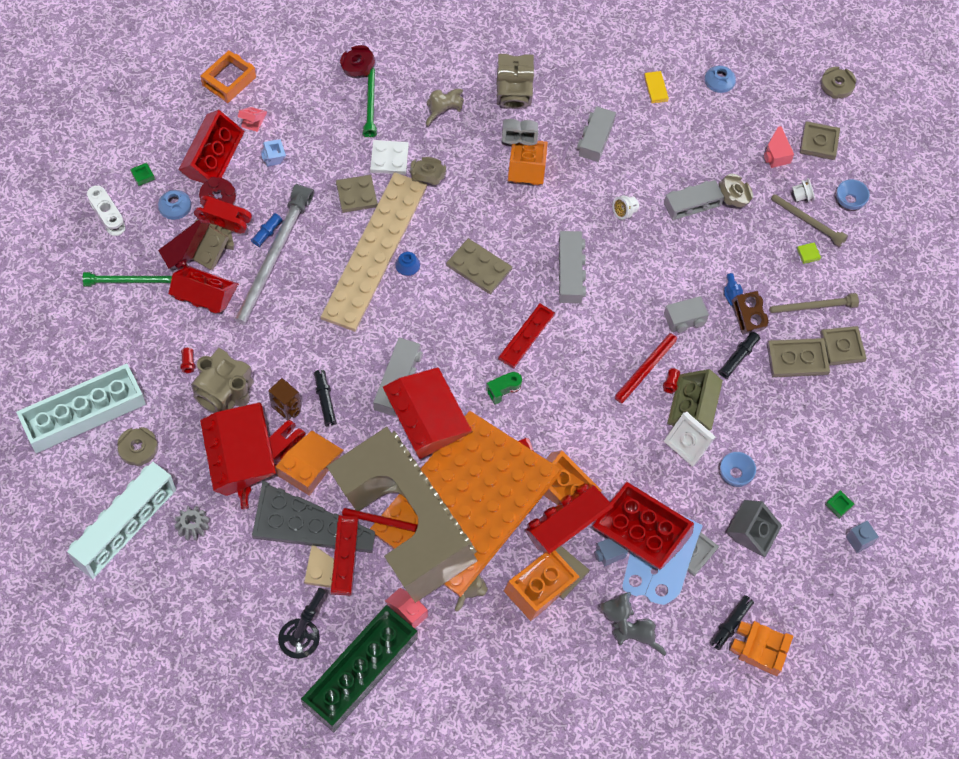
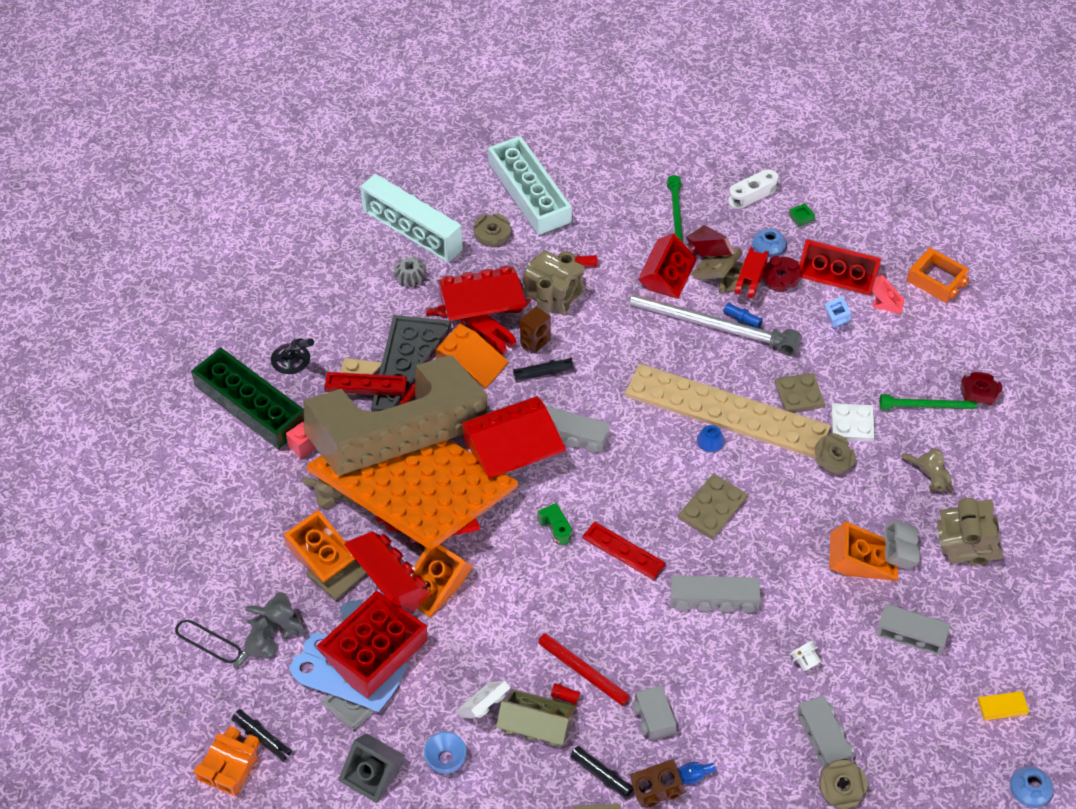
camera: 95 degrees right, 10 degrees down
none -> black piece [175,620,242,663]

